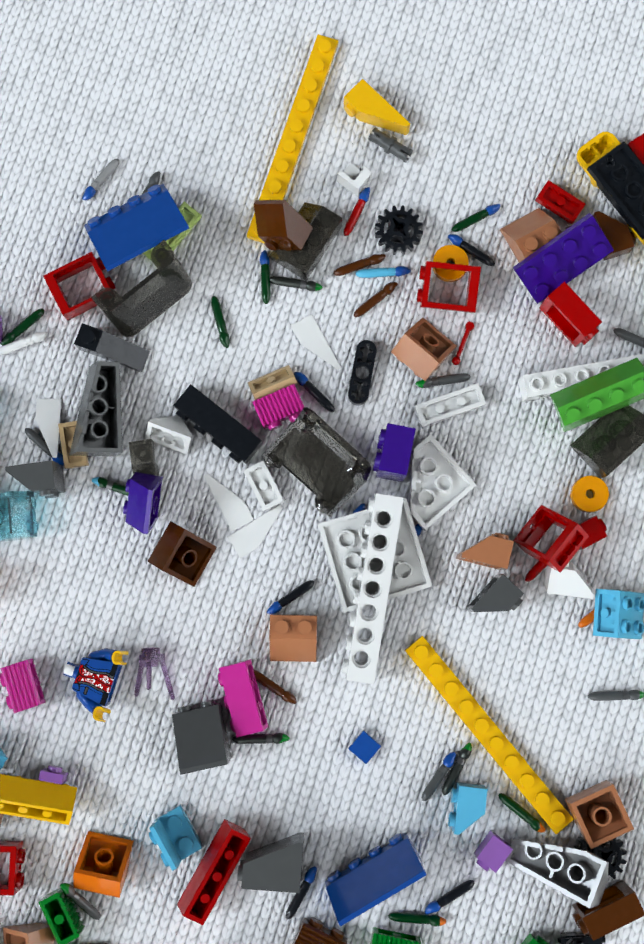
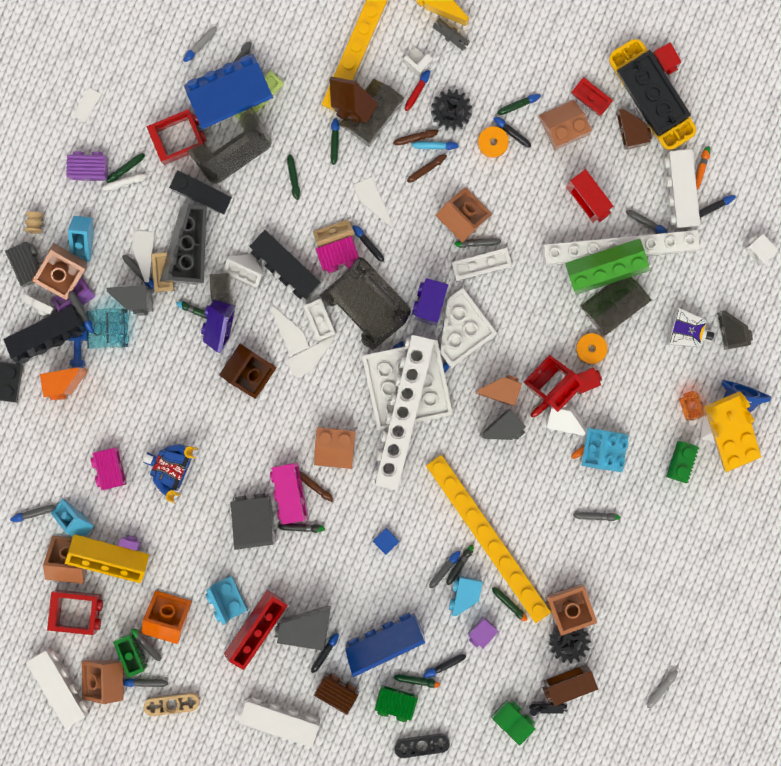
camera: 10 degrees right, 5 degrees up
clear purple plant [134,648,175,700] -> none
black piece [267,580,315,614] -> none
pearl dark grey piece [269,276,323,291] -> none
black beam [348,340,376,406] -> none
red window [417,261,481,313] -> none
red hinge [452,321,474,365] -> none
light grey wedge [505,838,609,908] -> none
dark purple plate [513,213,614,304] -> none

